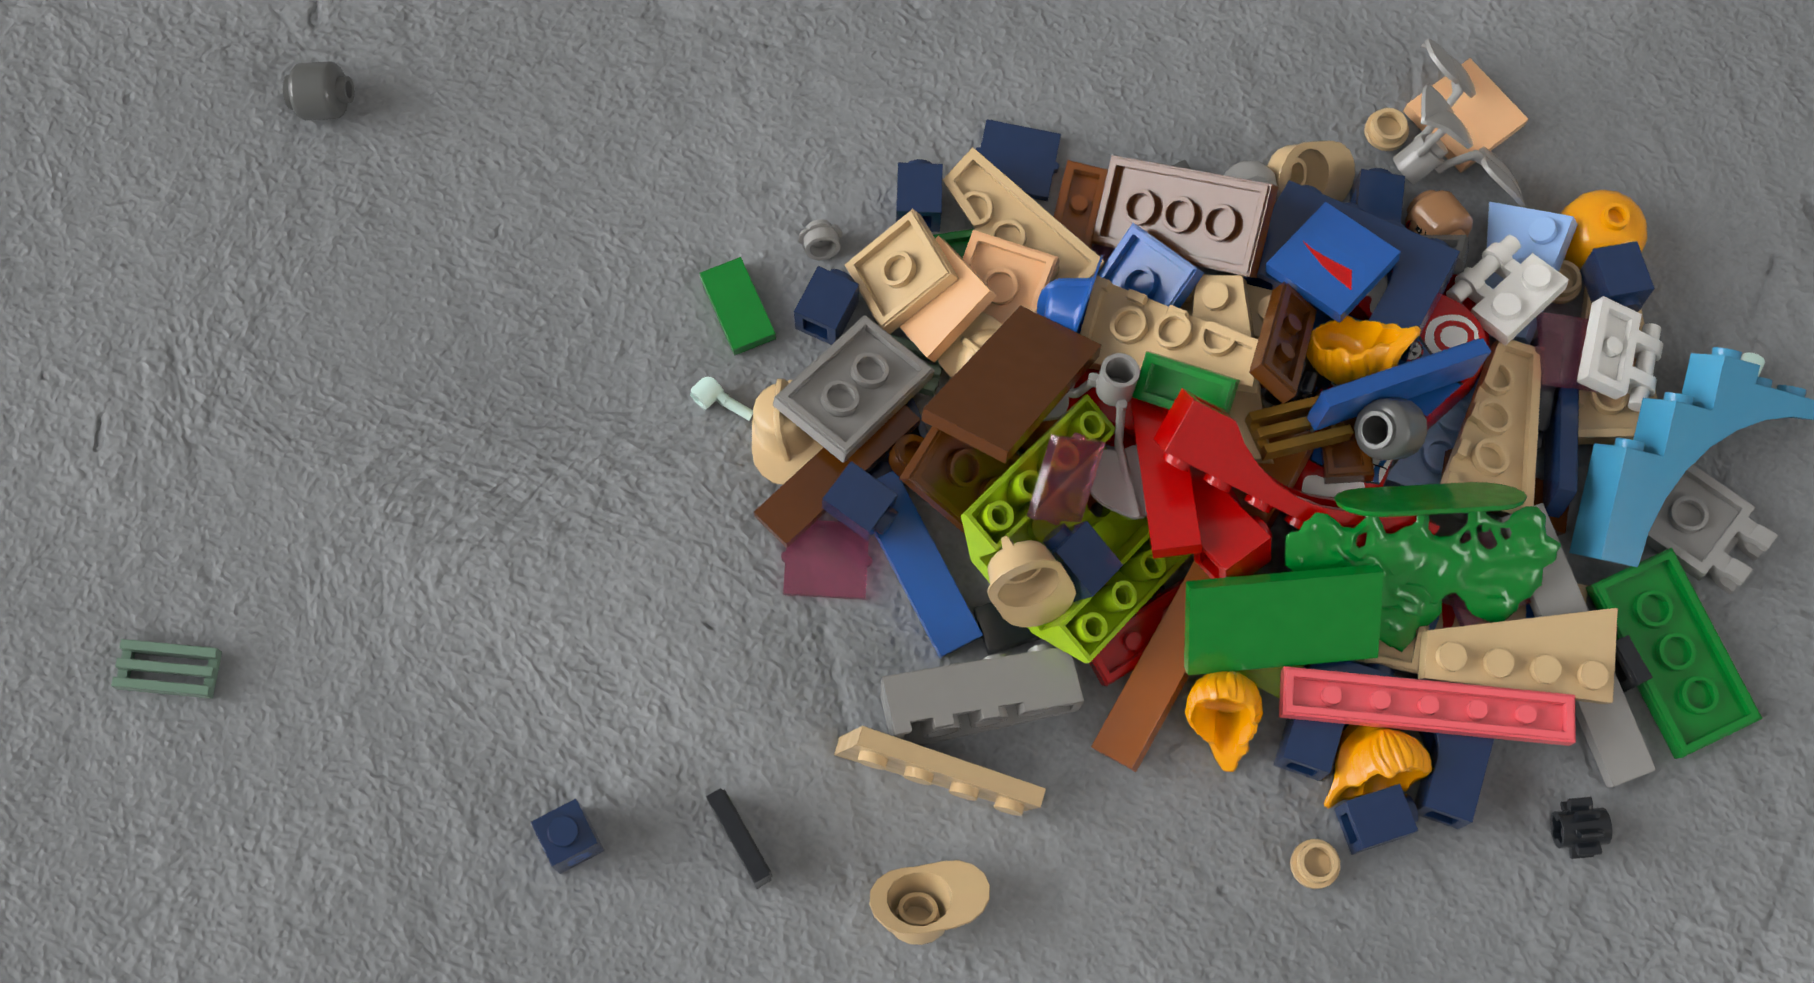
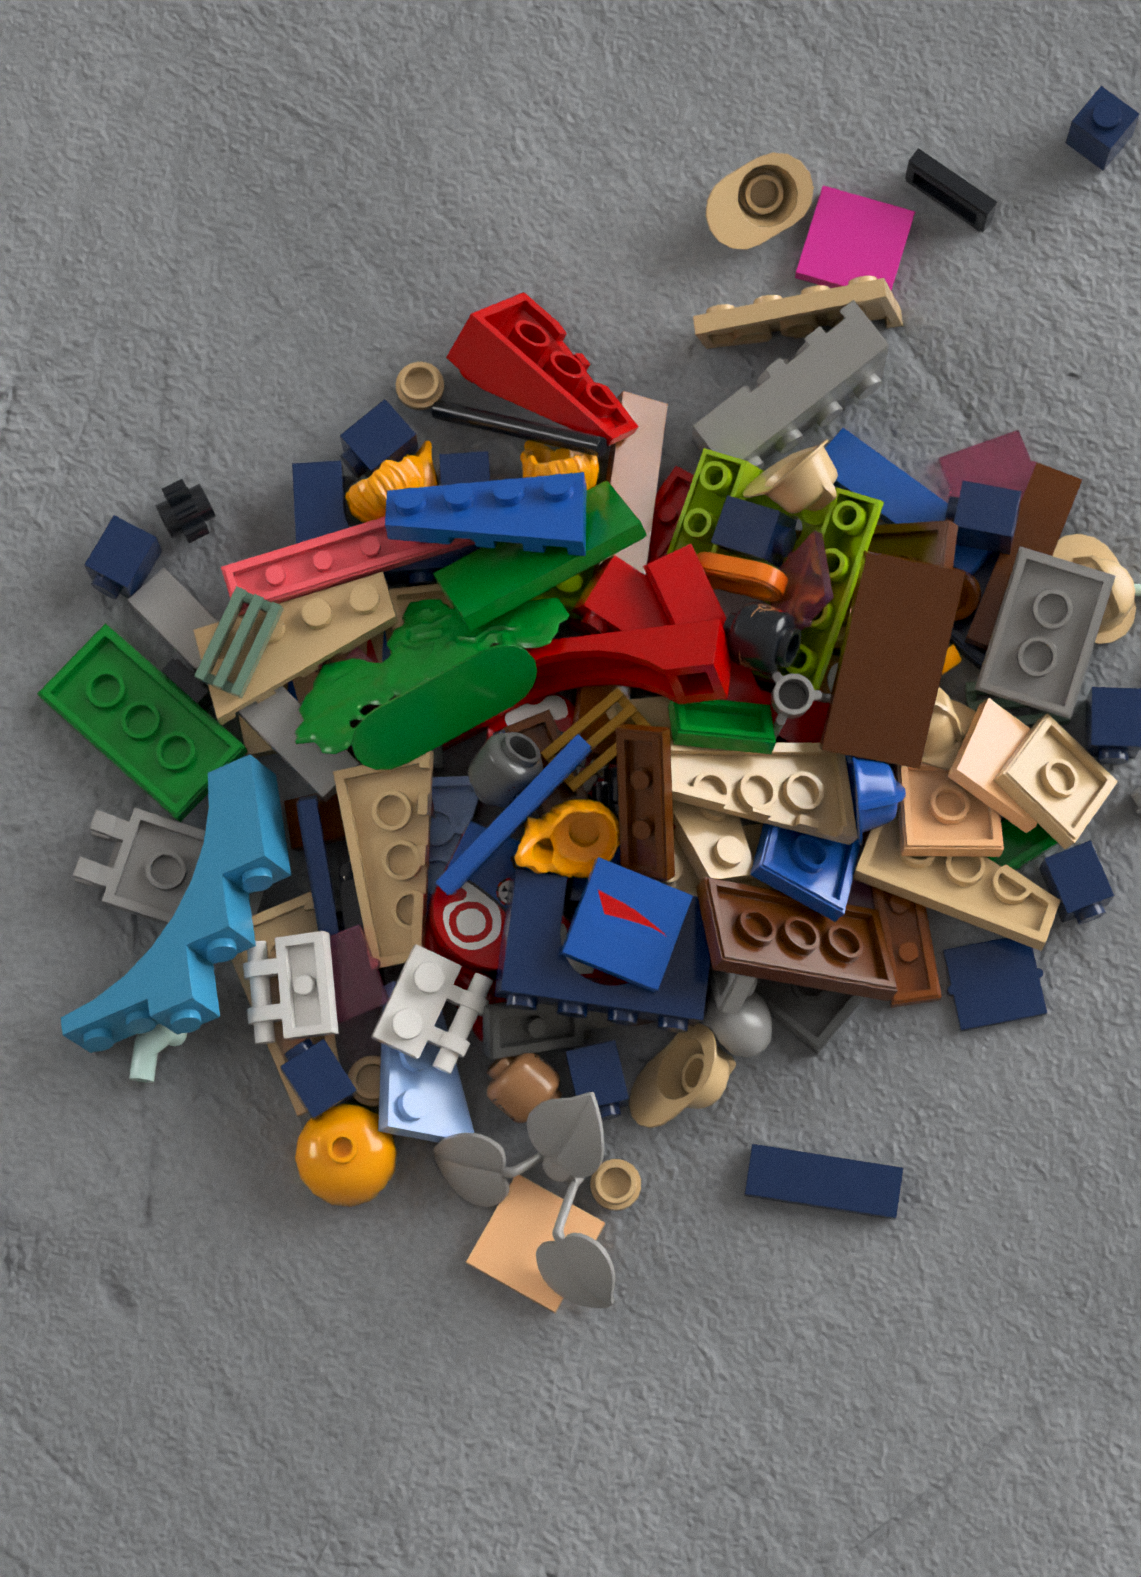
camera: 165 degrees right, 5 degrees up
none -> dark blue brick [84,515,162,599]
none -> sand green tile [194,586,284,699]
none -> blue wing [385,472,587,556]
none -> black bar [432,400,607,457]
none -> red wedge [446,292,639,446]
none -> orange tile [697,552,789,602]
none -> black head [723,601,802,675]
none -> dark blue tile [744,1144,903,1220]
none -> dark pink tile [795,185,915,291]

